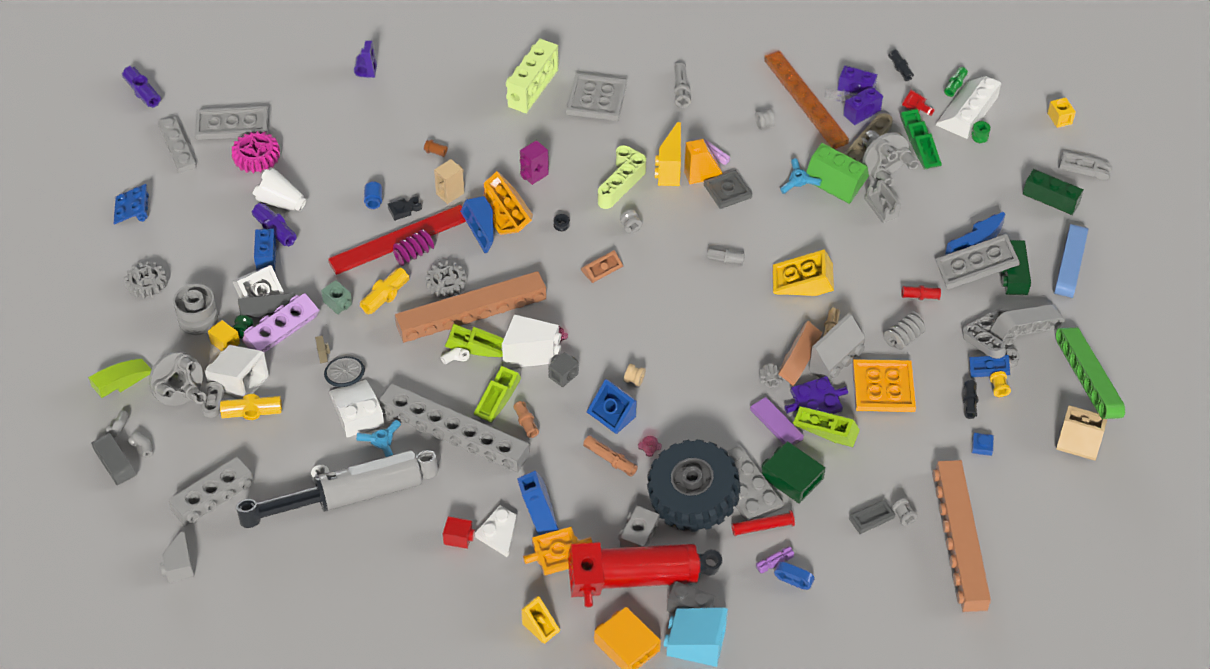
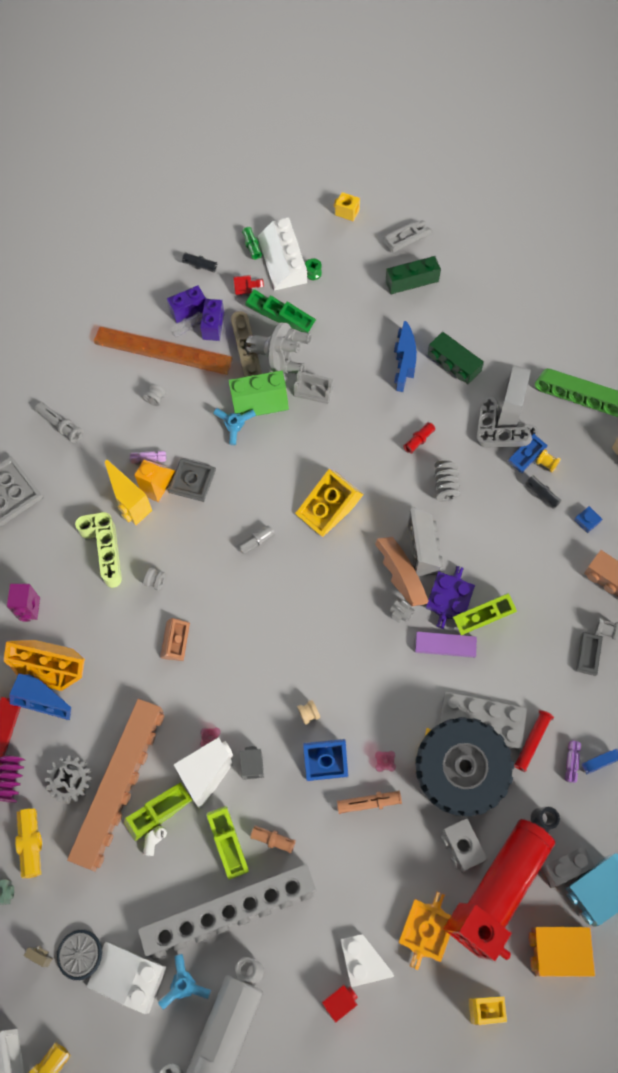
camera: 45 degrees left, 15 degrees up
blue slope [517,470,559,535] -> none
black bush [553,214,570,231] -> none
dark green brick [761,441,826,504] -> none
tan axle [823,307,840,336] -> none
light orange plate [853,359,916,412] -> none
light grey plate [936,234,1020,290] -> none
medium blue beam [1054,224,1089,298] -> none

